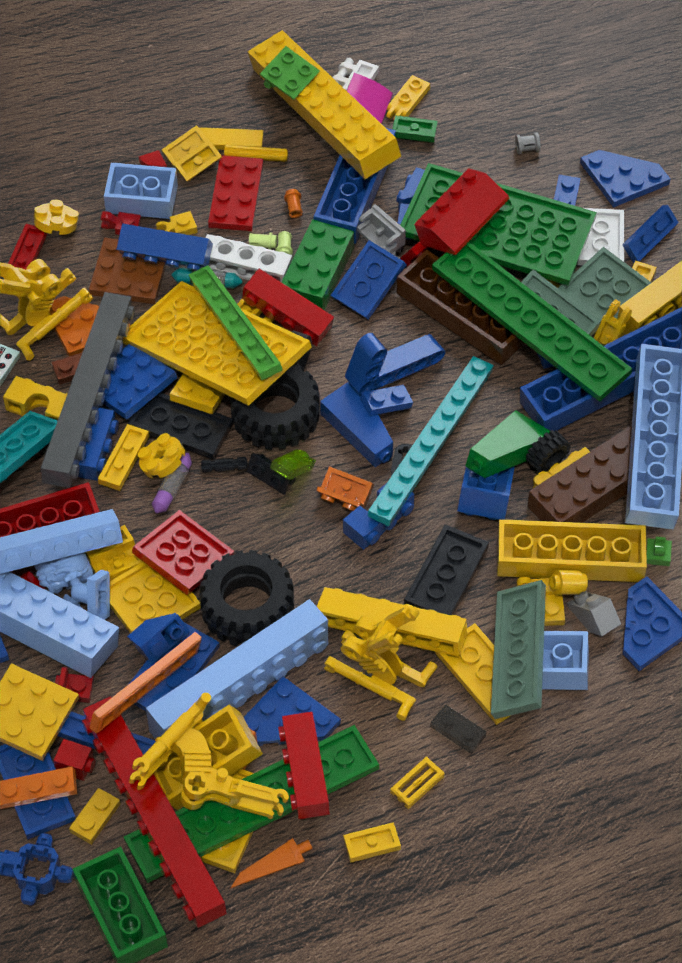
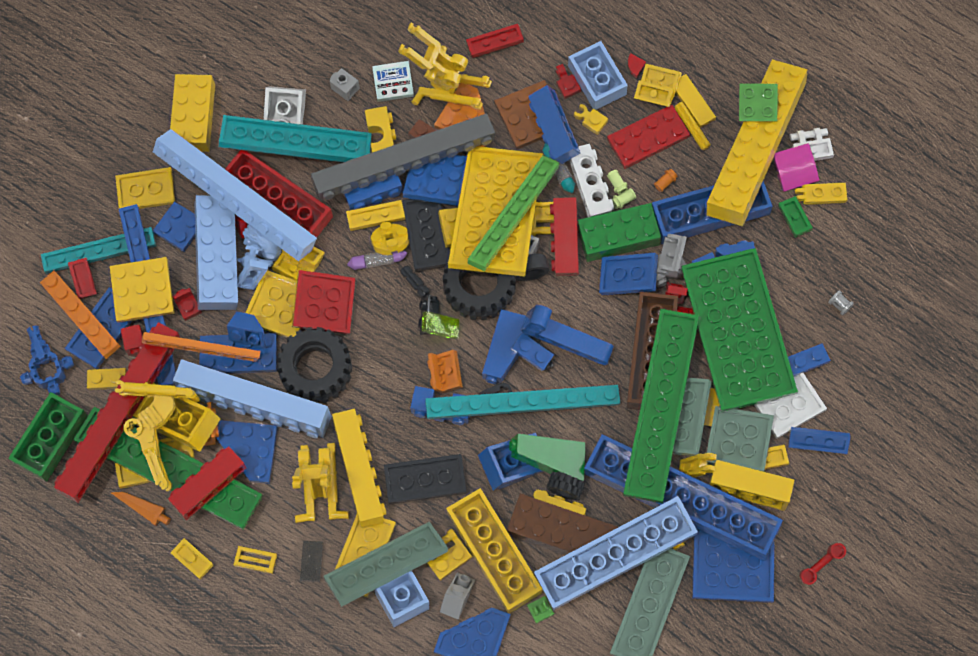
camera: 60 degrees right, 15 degrees up
yellow plate [34,200,79,235] -> none
red slope [414,168,510,255] -> none
yellow brick [549,570,588,595] -> none
plate [580,150,670,208] -> none

